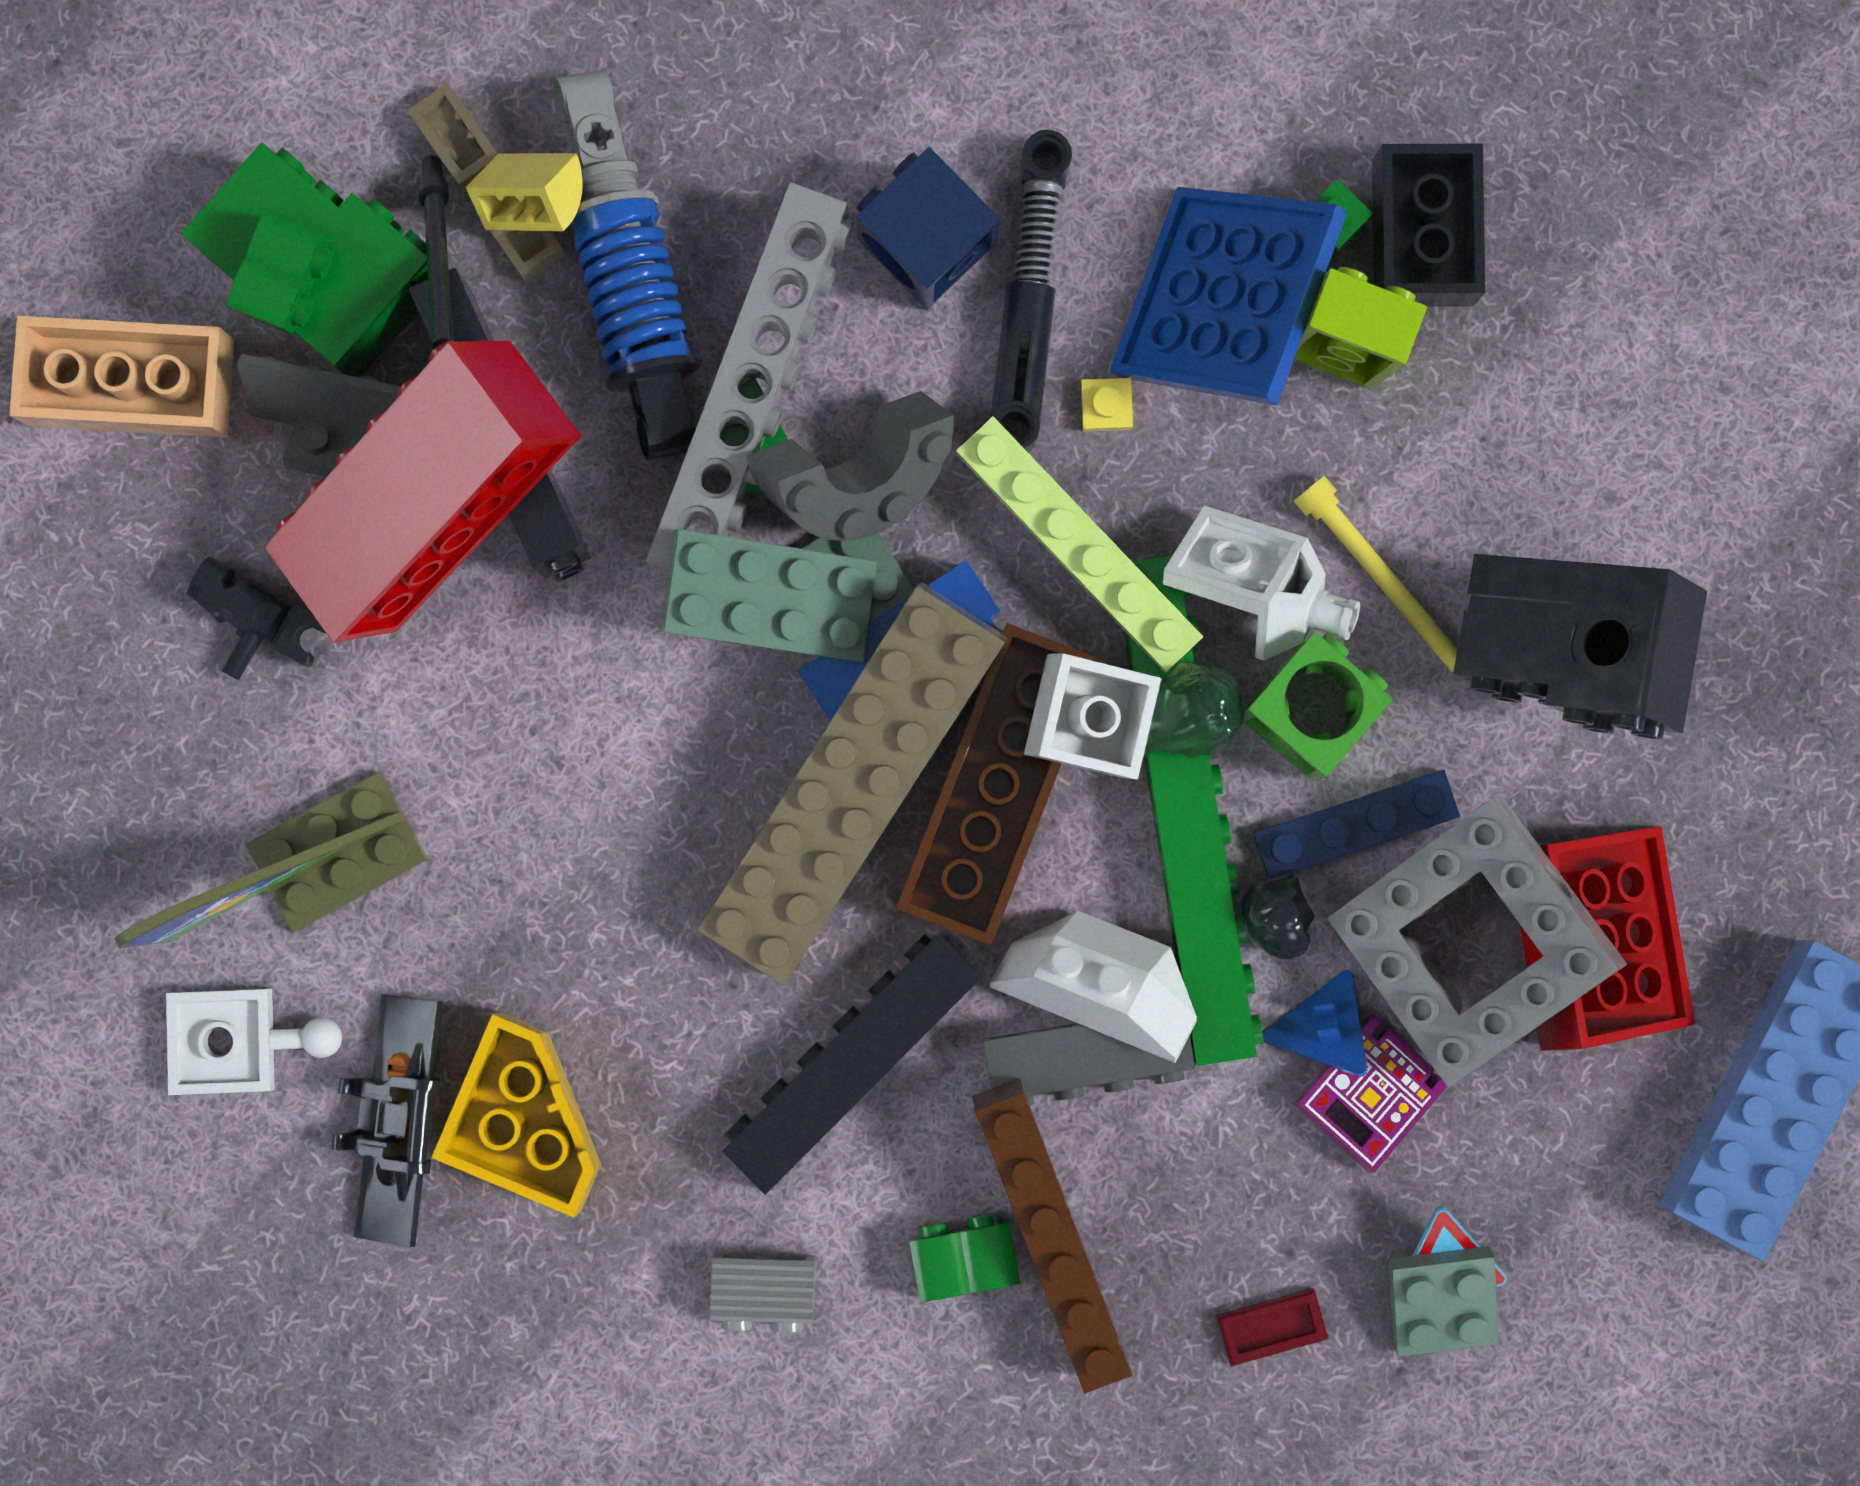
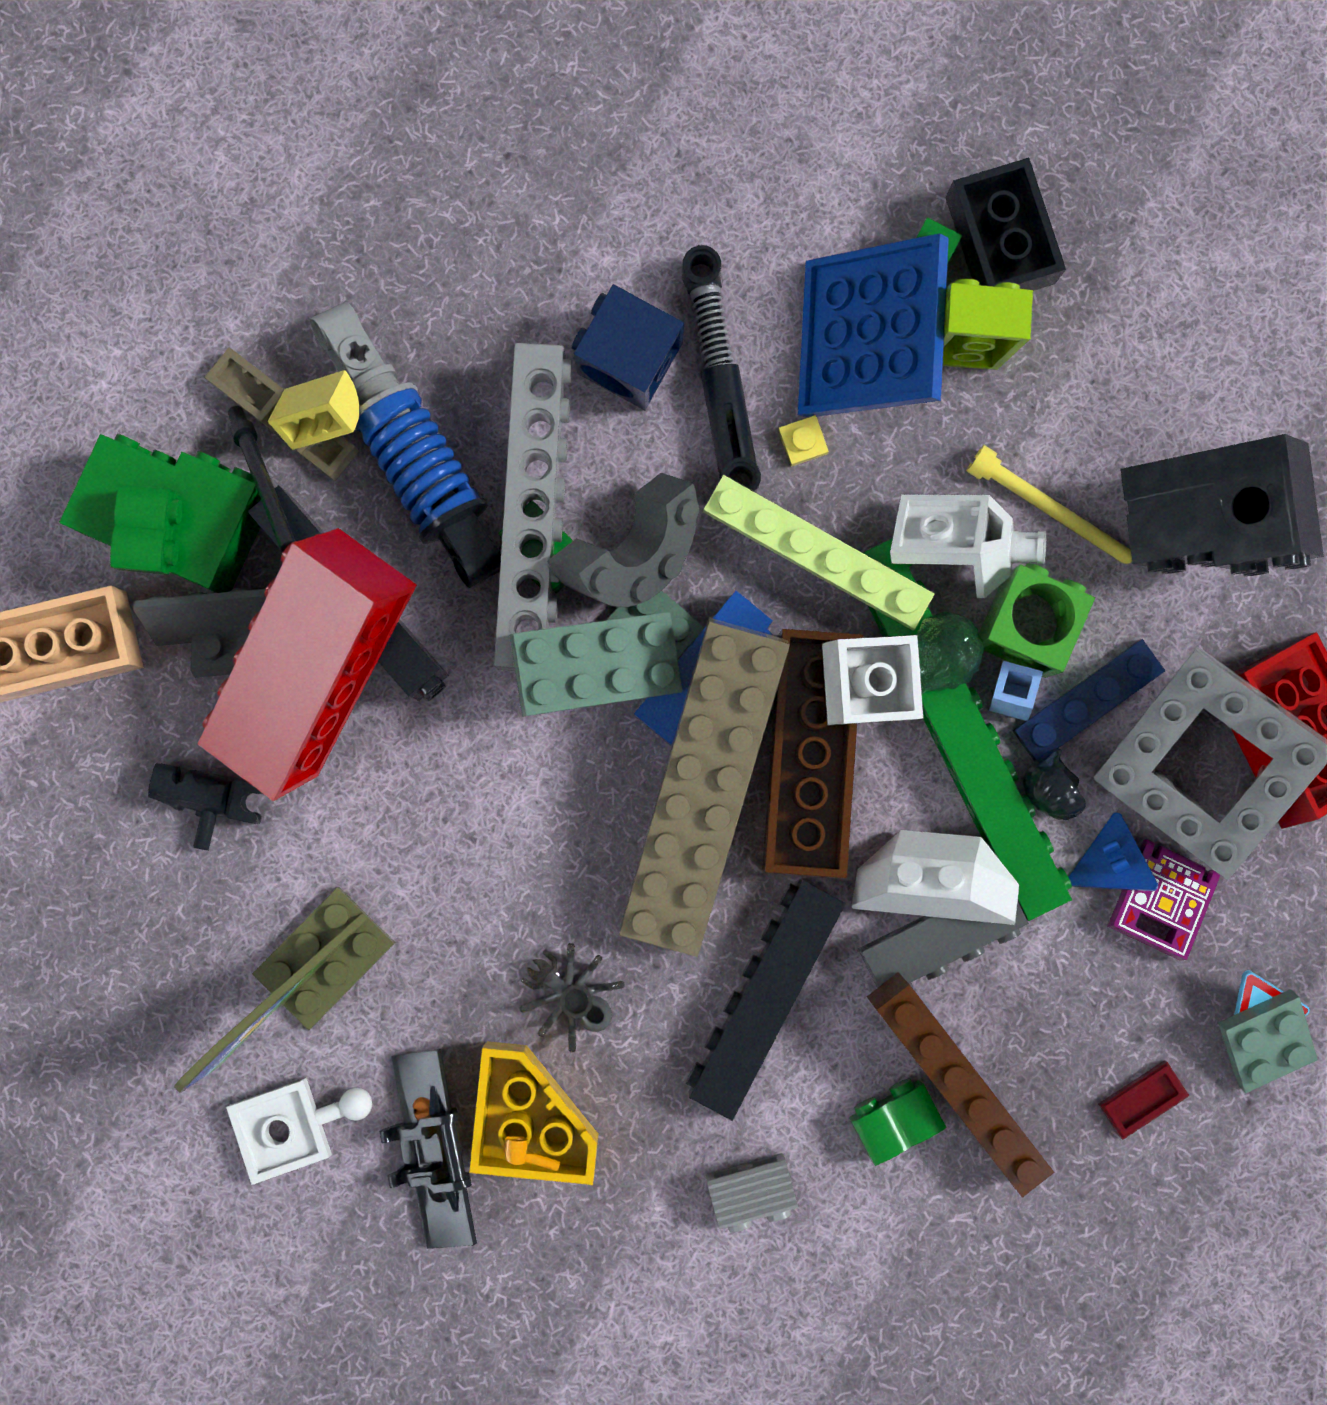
camera: 20 degrees left, 0 degrees up
none -> light orange hand [504,1136,560,1172]
none -> animal [519,943,625,1052]
none -> light blue brick [989,661,1043,721]

